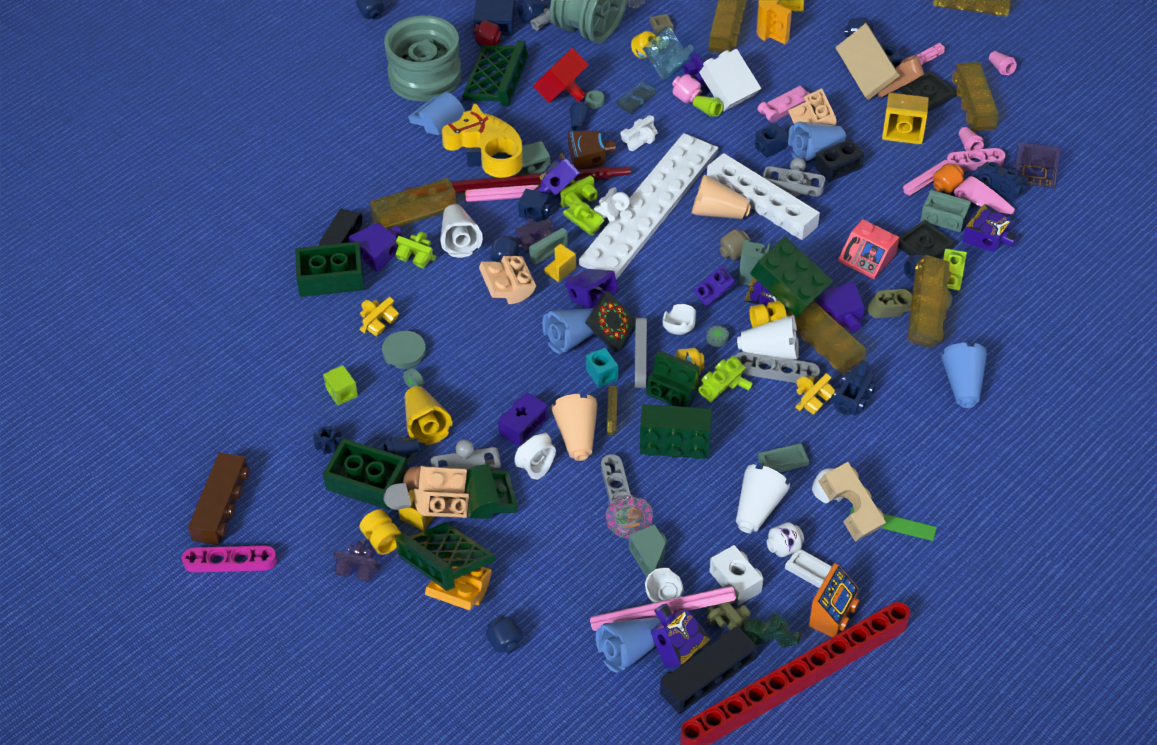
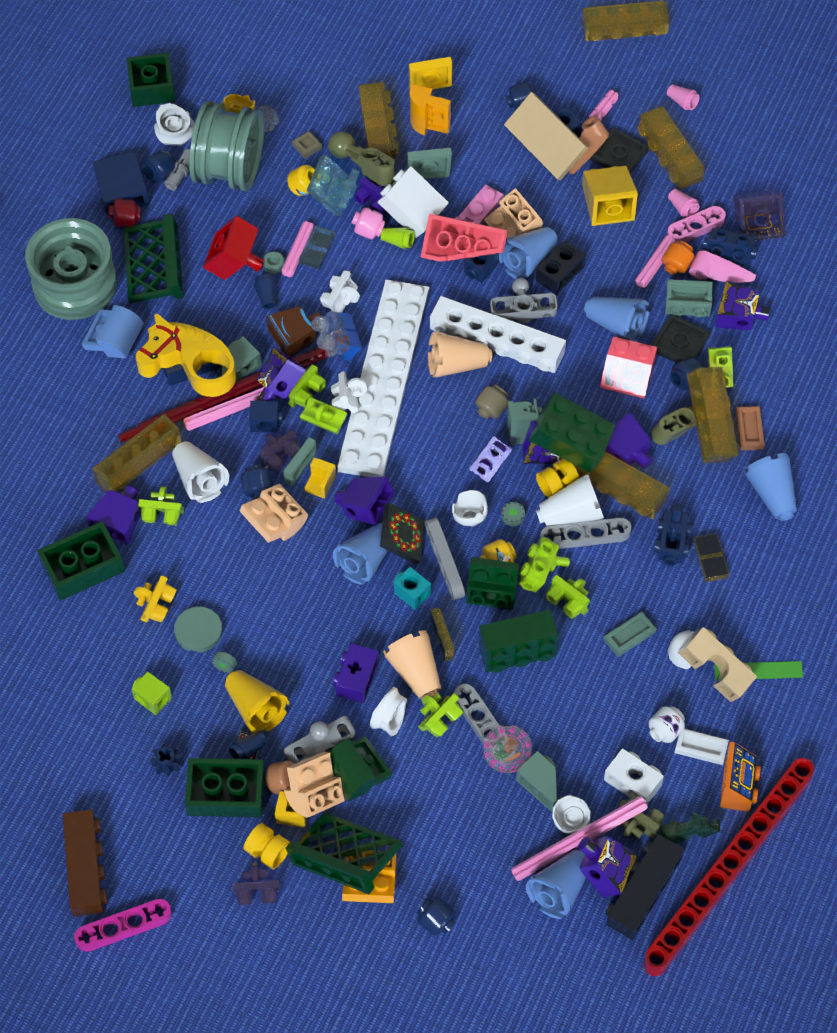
camera: 20 degrees left, 10 degrees up
black beam [318,208,363,246] -> none
light grey tile [384,483,412,510] -> none
white cone [736,464,790,533] -> none
yellow hips [795,373,835,415] -> none
none -> bright pink axle [281,221,314,278]
none -> clear hips [311,311,362,361]
none -> olive beam [328,131,395,186]
none -> sand green tile [406,148,452,179]
none -> lime hips [418,693,464,737]
none -> coral wedge [421,214,508,262]
none -> lime hips [546,575,590,619]
none -> medium blue cone [584,296,649,342]
none -> black tile [693,533,729,582]
none -> nougat tile [736,406,765,450]

